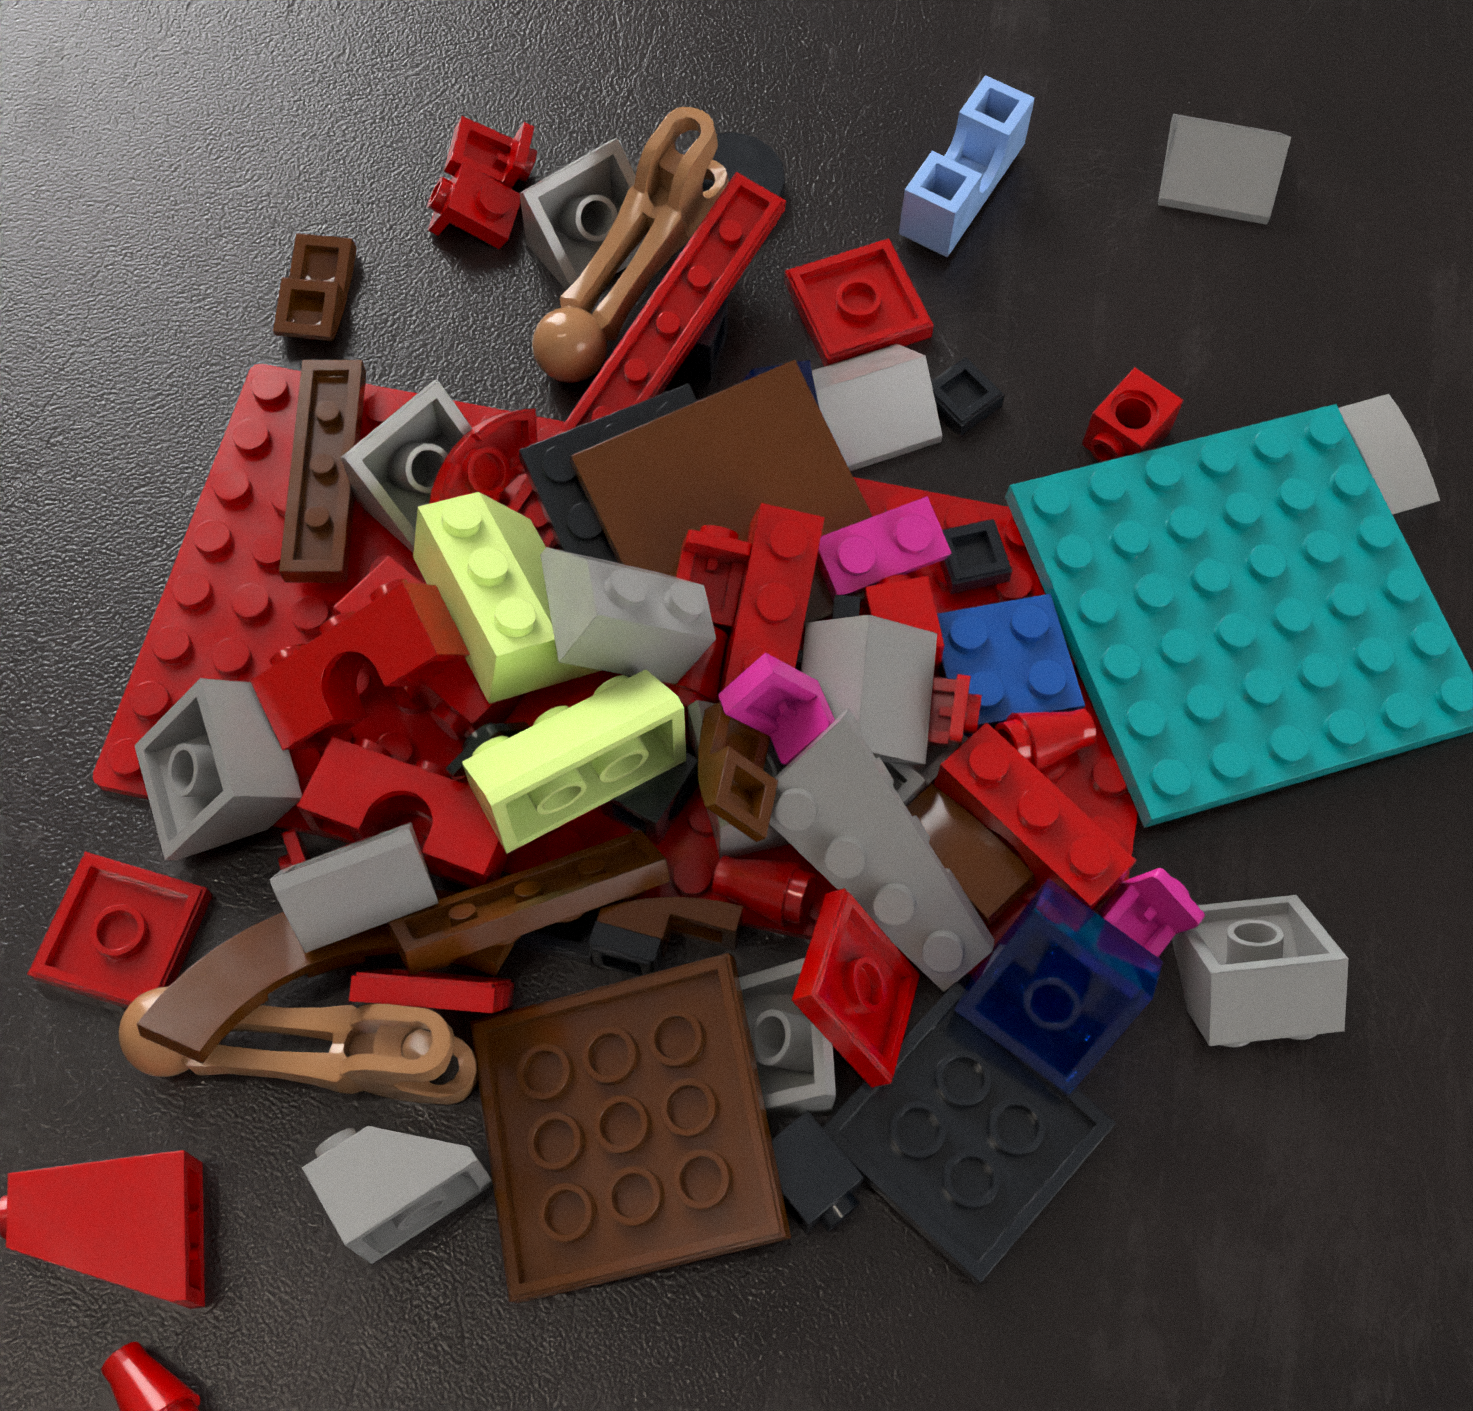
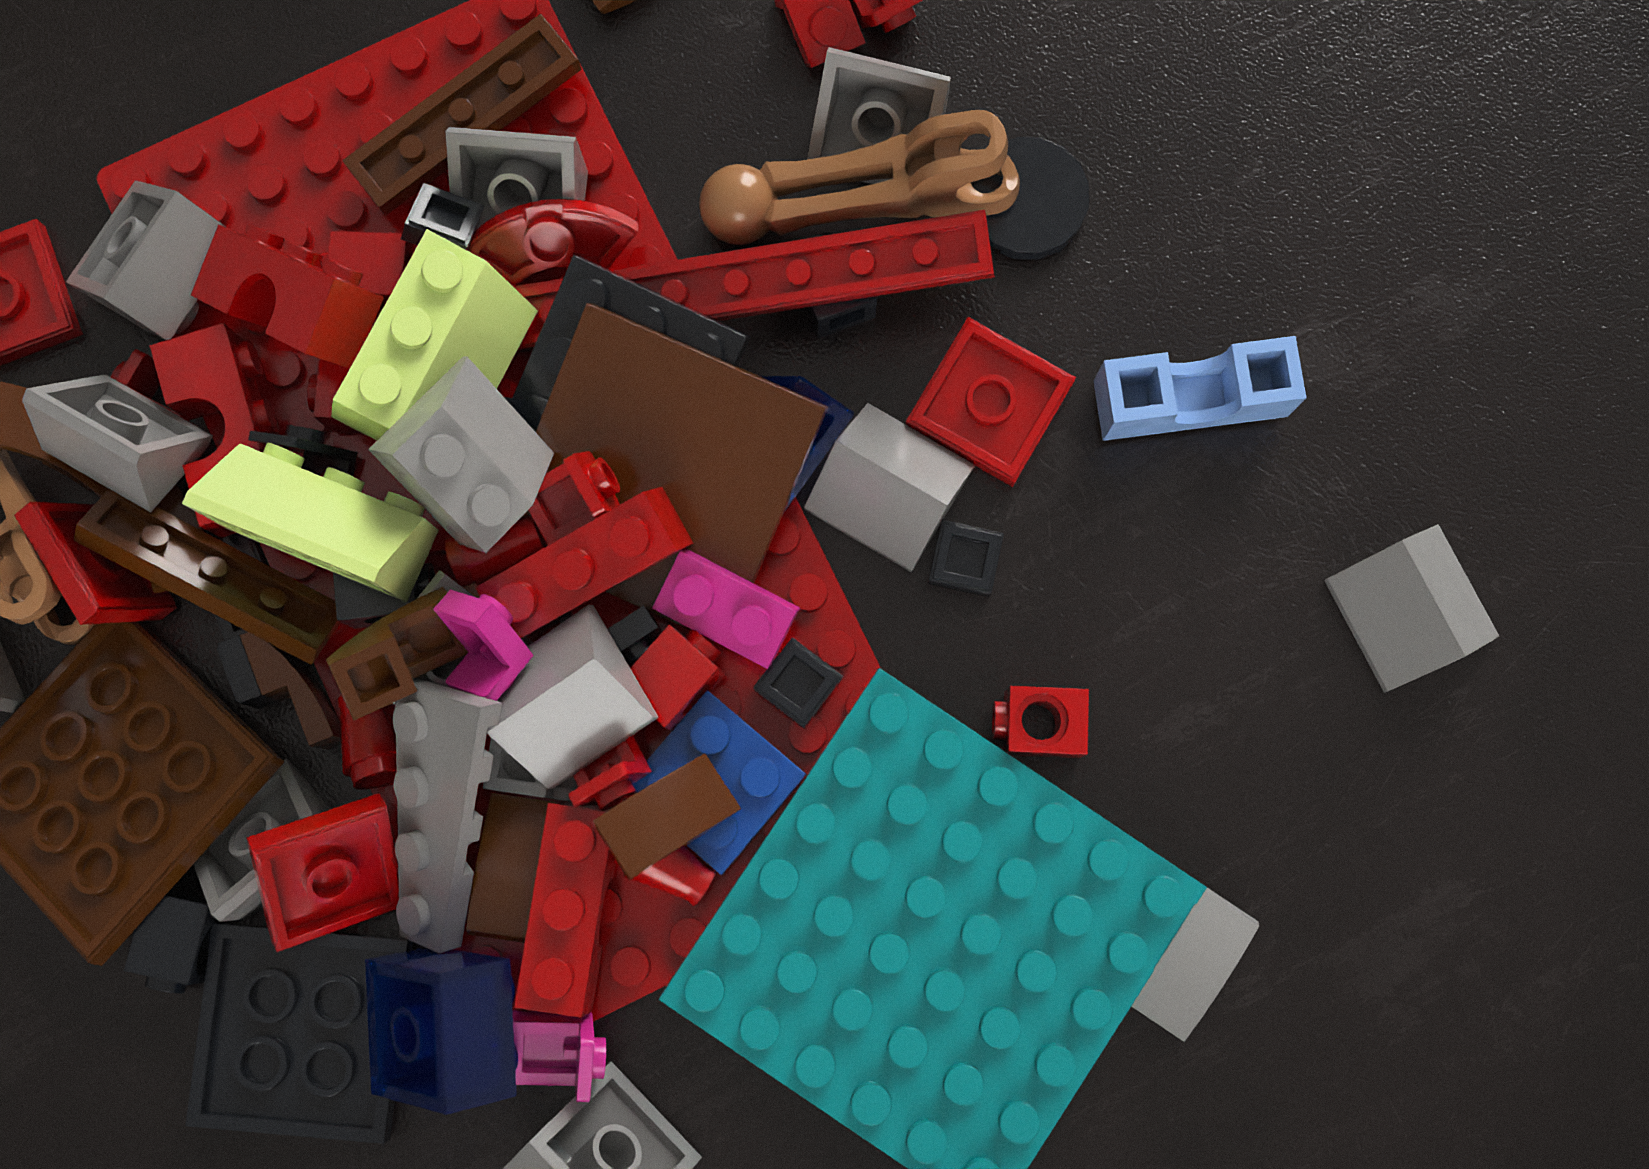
camera: 55 degrees right, 15 degrees up
none -> black tile [401,183,484,251]
none -> reddish brown slope [593,754,741,881]

